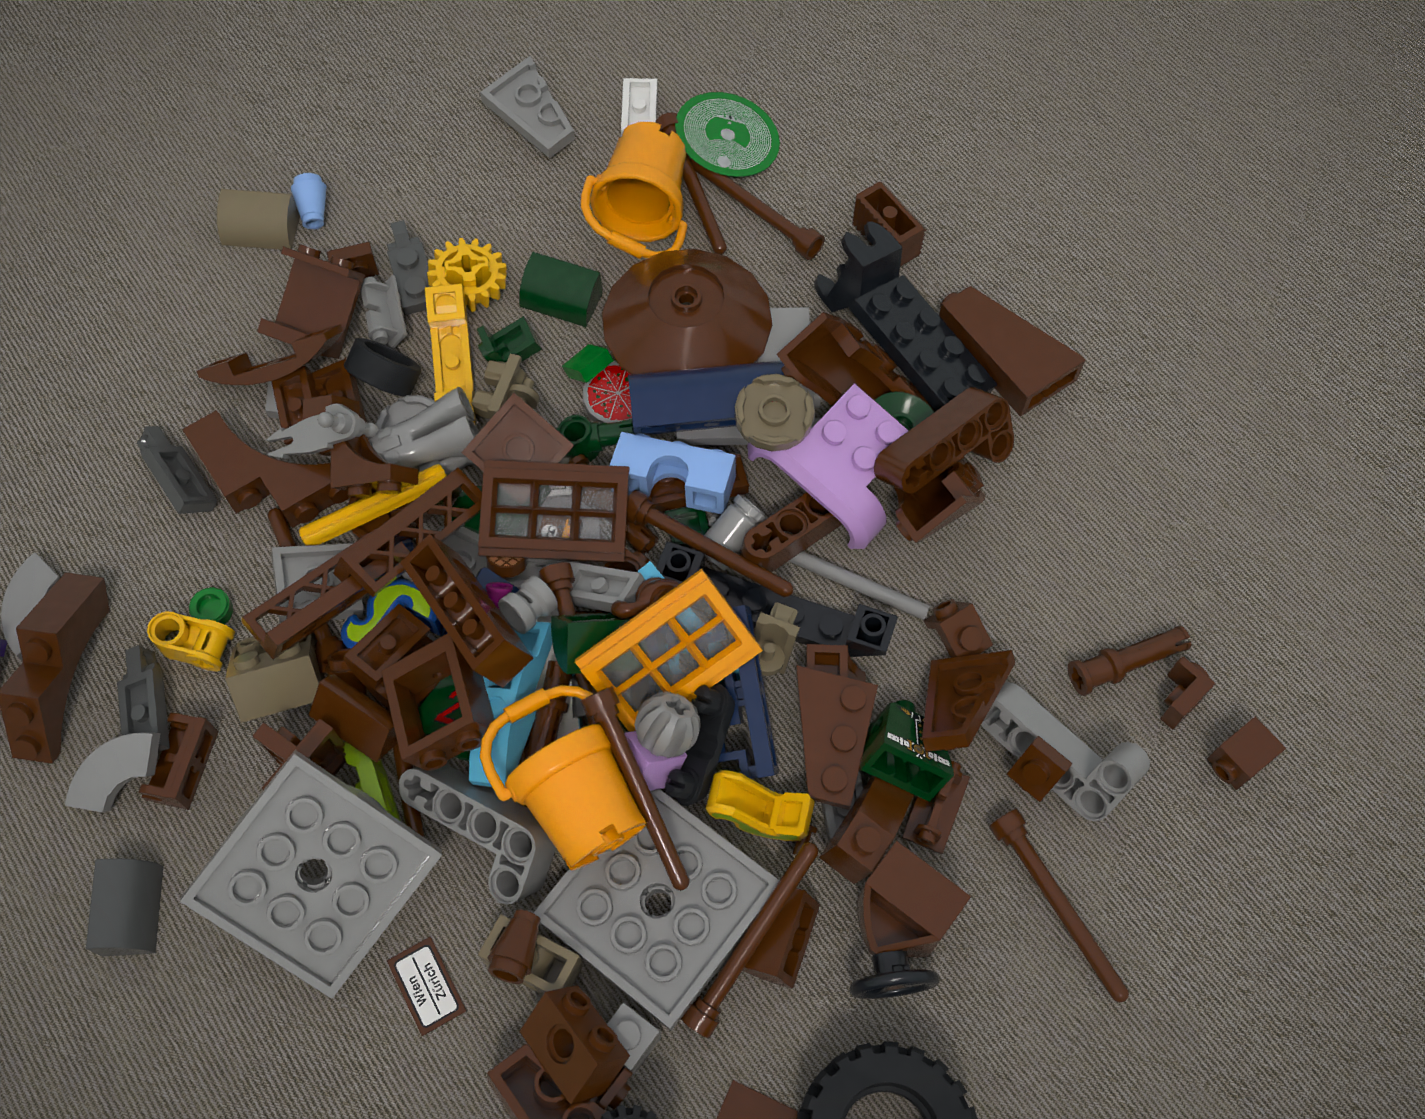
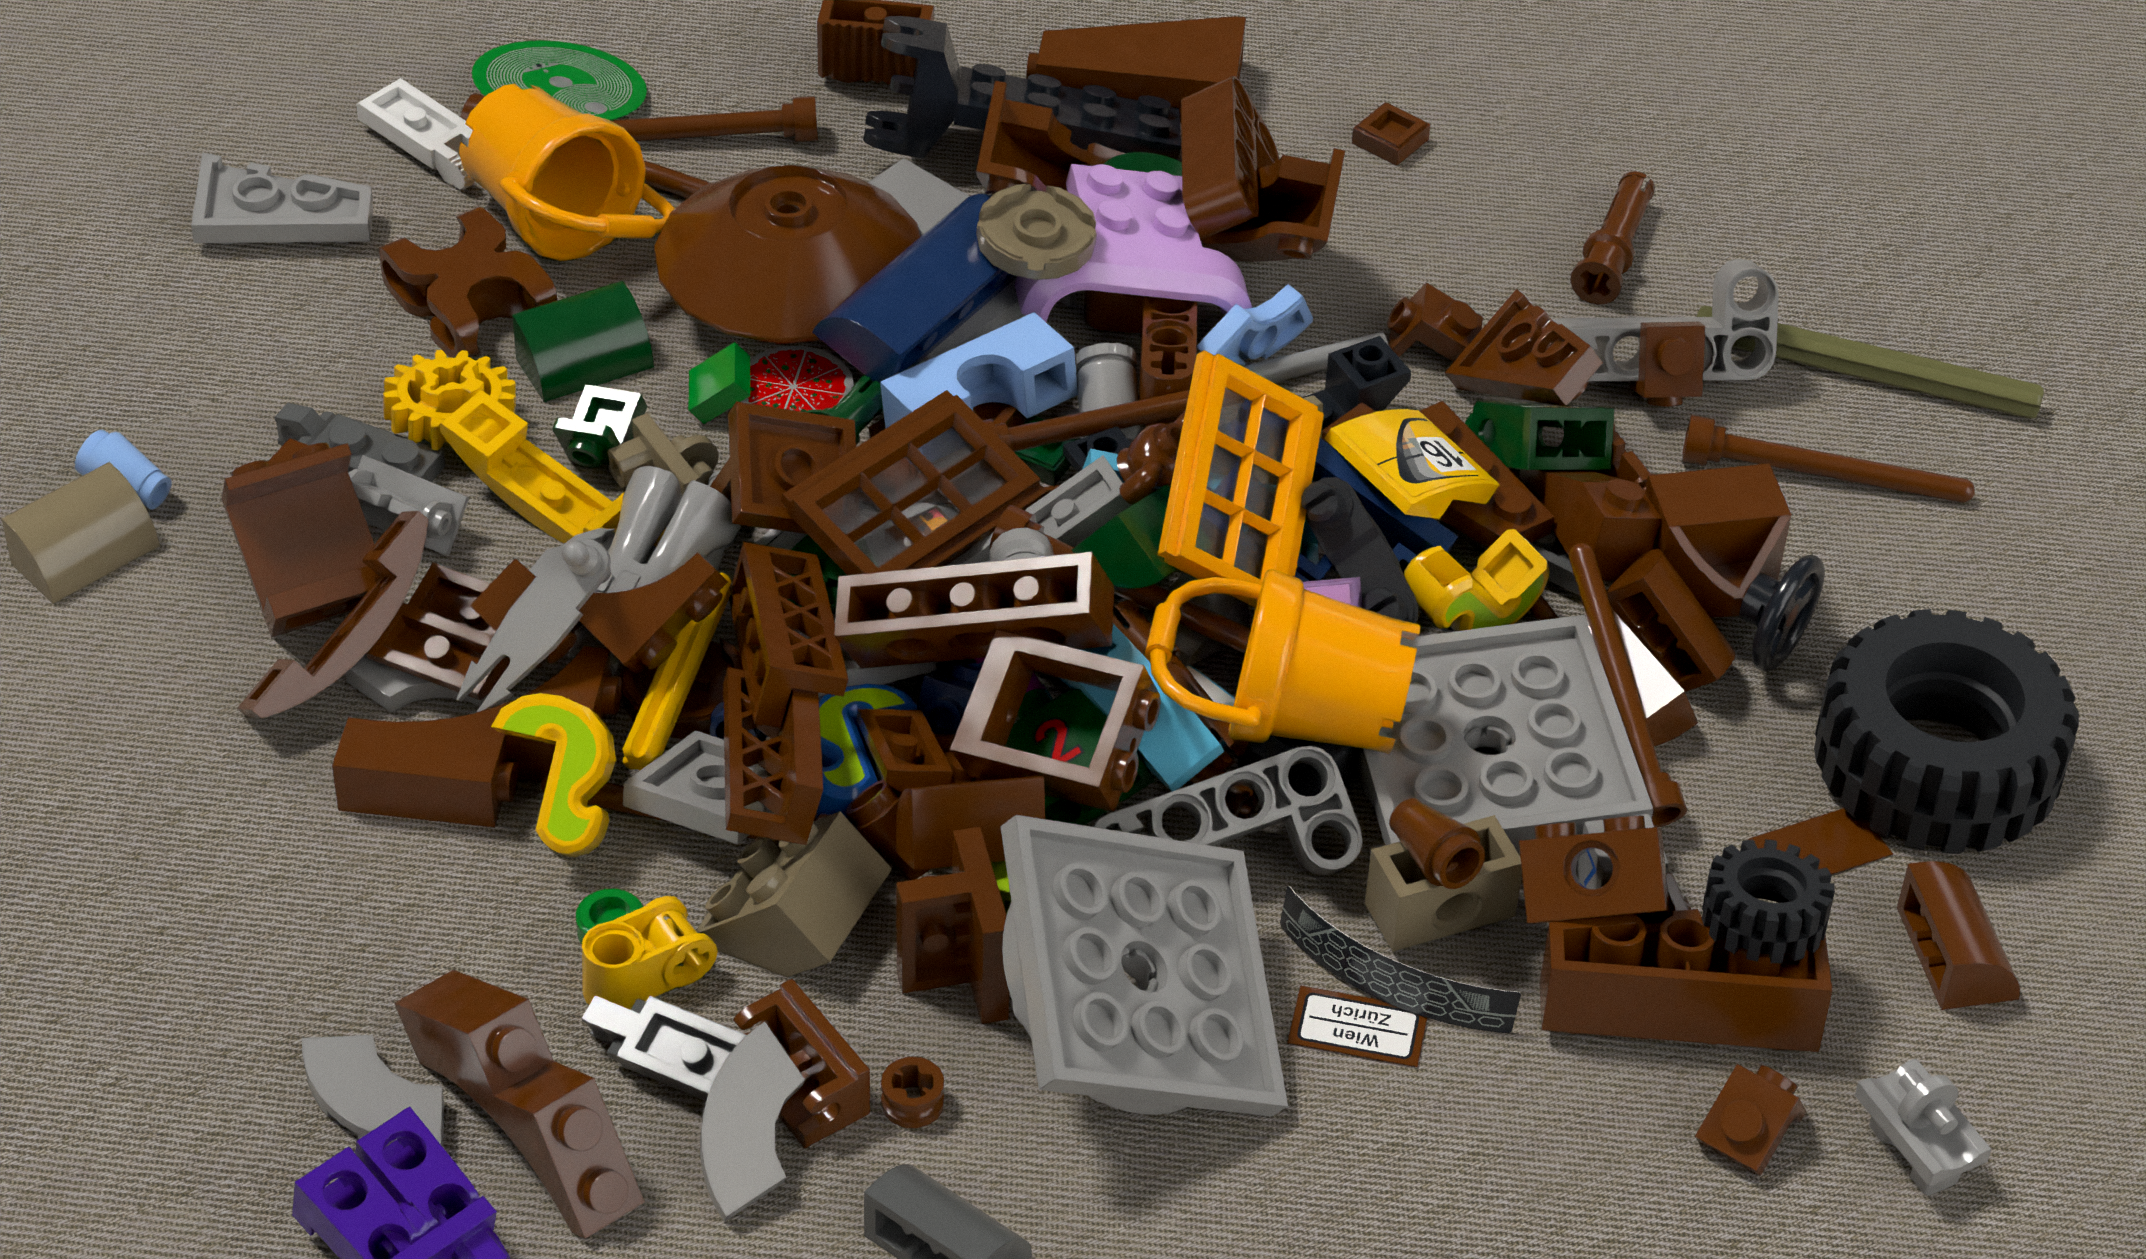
camera: 50 degrees left, 20 degrees down
dark grey hinge [137,426,217,514] -> none
black tyre [344,338,421,397] -> none
reddish brown piece [580,686,690,891] -> none
light grey piece [634,691,701,758] -> none
reddish brown bracket [1160,657,1216,730] -> none
reddish brown brick [1207,716,1286,790] -> none
none -> reddish brown piece [379,207,558,358]
none -> yellow animal [491,693,616,857]
none -> reddish brown bush [881,1056,944,1128]
none -> light blue tile [1196,284,1313,366]
none -> black sticker [1280,886,1521,1033]
none -> yellow slope [1324,409,1500,519]
none -> reddish brown tile [1352,102,1431,166]
none -> reddish brown brick [1606,549,1736,692]
none -> olive axle [1696,306,2044,419]

